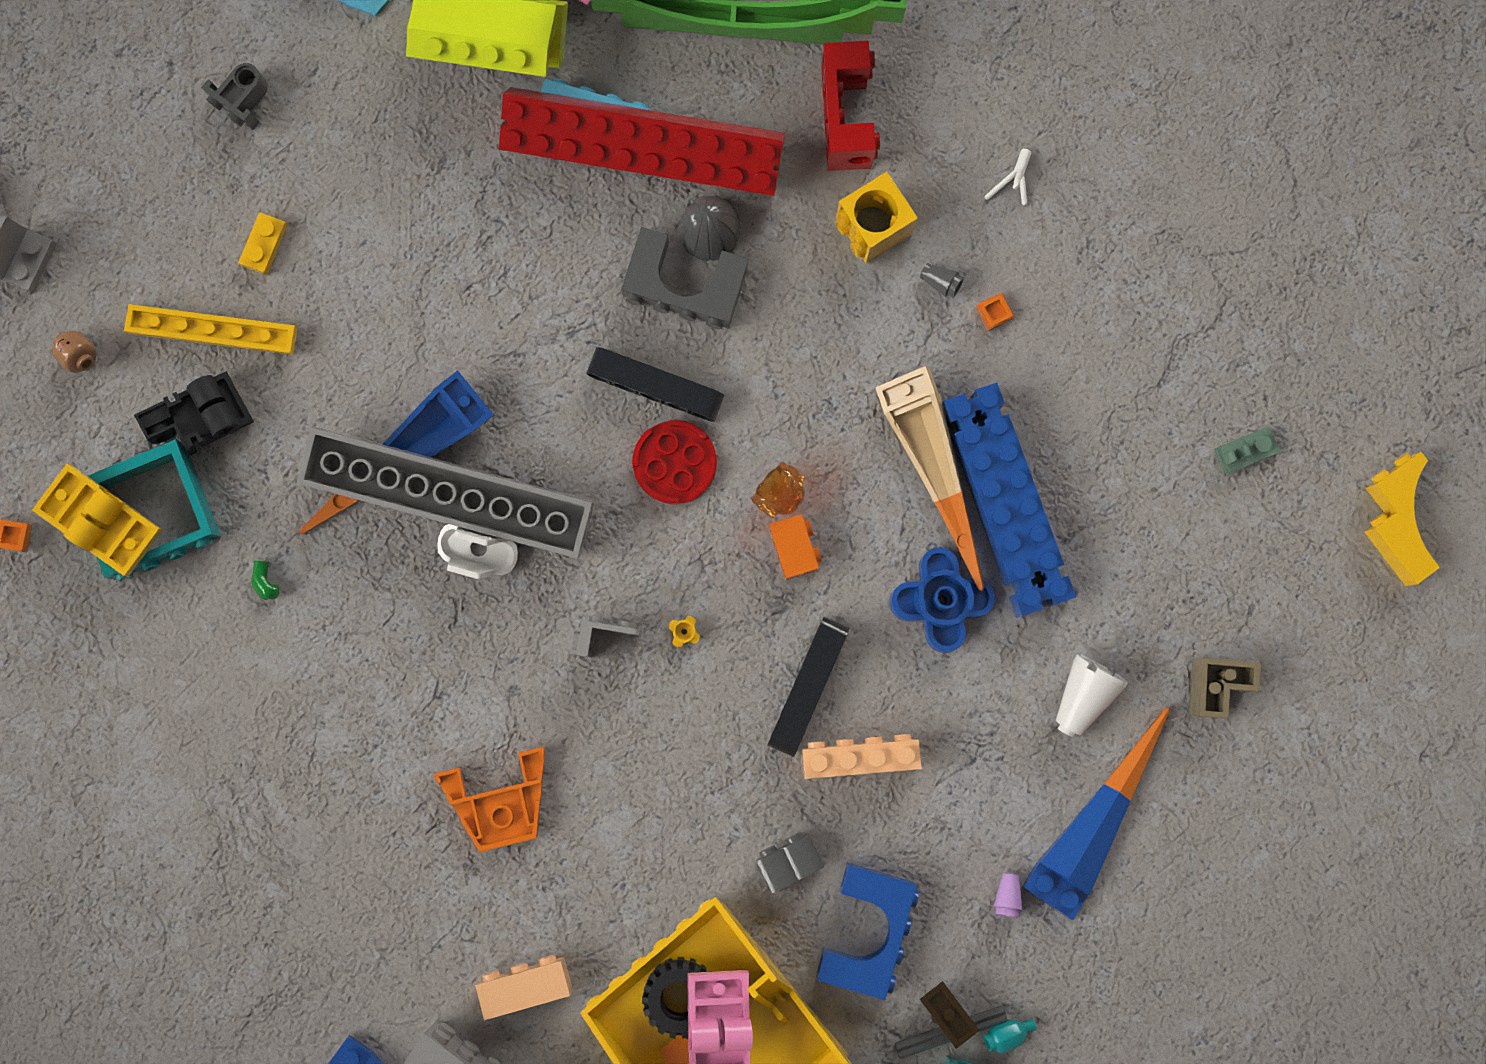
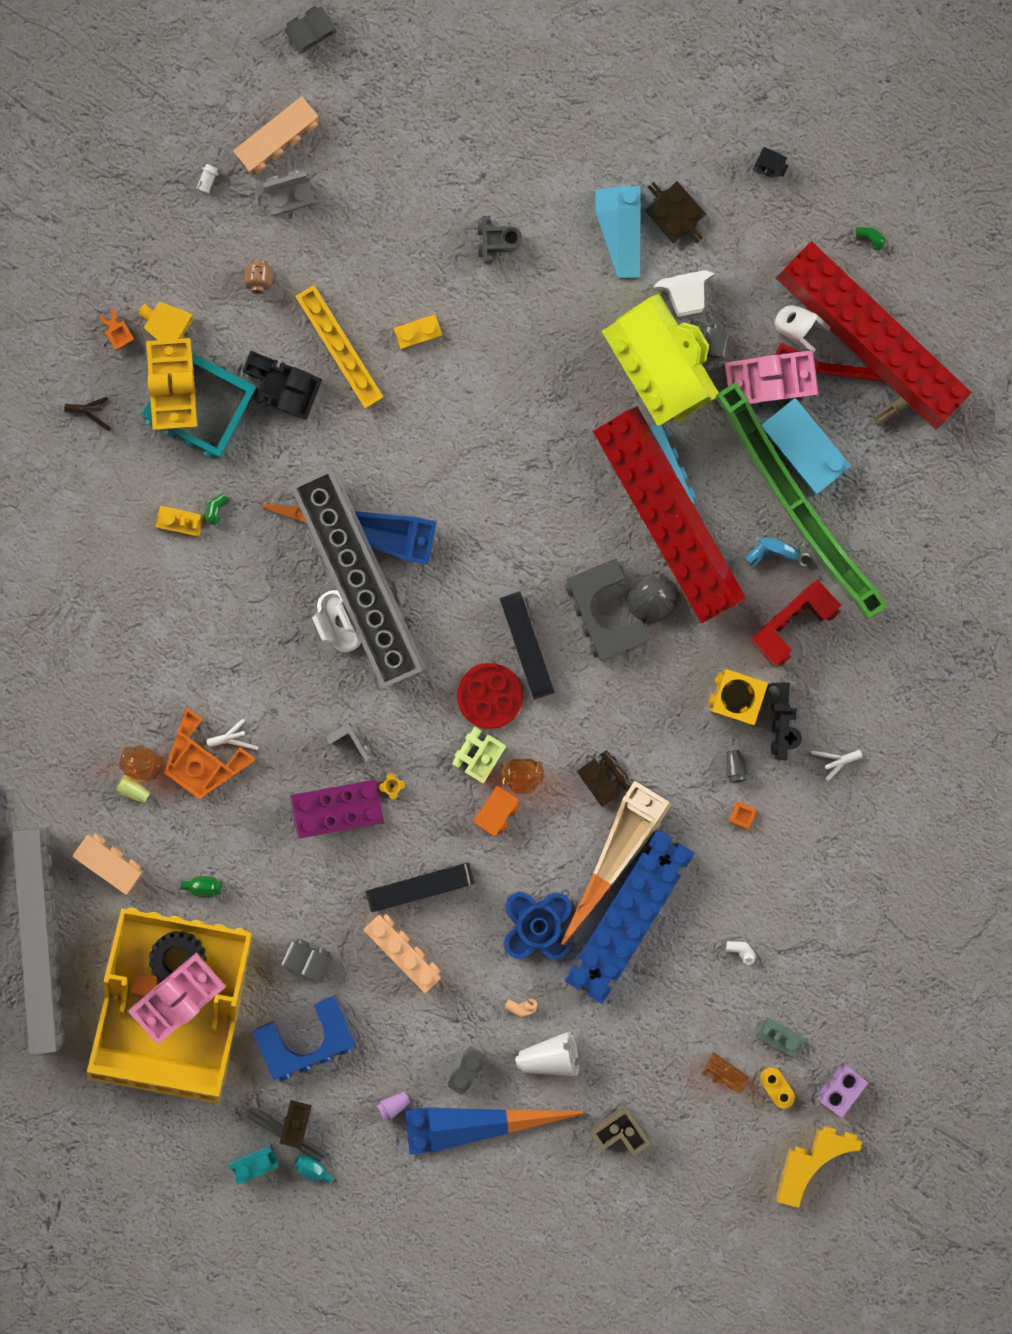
camera: 50 degrees right, 5 degrees up
none -> dark brown plant [64,397,111,431]
none -> yellowish green cone [115,775,150,804]
none -> clear orange hair [119,745,163,783]
none -> yellow torso [138,302,195,340]
none -> yellow plate [156,506,204,537]
none -> green plant [181,876,222,898]
none -> white plant [207,719,258,750]
none -> magenta plate [290,779,384,839]
none -> dark grey brick [448,1046,485,1095]
none -> yellowish green plate [452,726,506,783]
none -> light nougat arm [504,999,538,1017]
none -> dark brown plate [576,750,632,807]
none -> clear orange plate [702,1052,749,1094]
none -> white arm [726,941,756,965]
none -> dark azure arm [744,537,811,568]
none -> yellow plate [760,1067,795,1109]
none -> black plate [764,682,802,760]
none -> lavender brick [818,1065,868,1118]

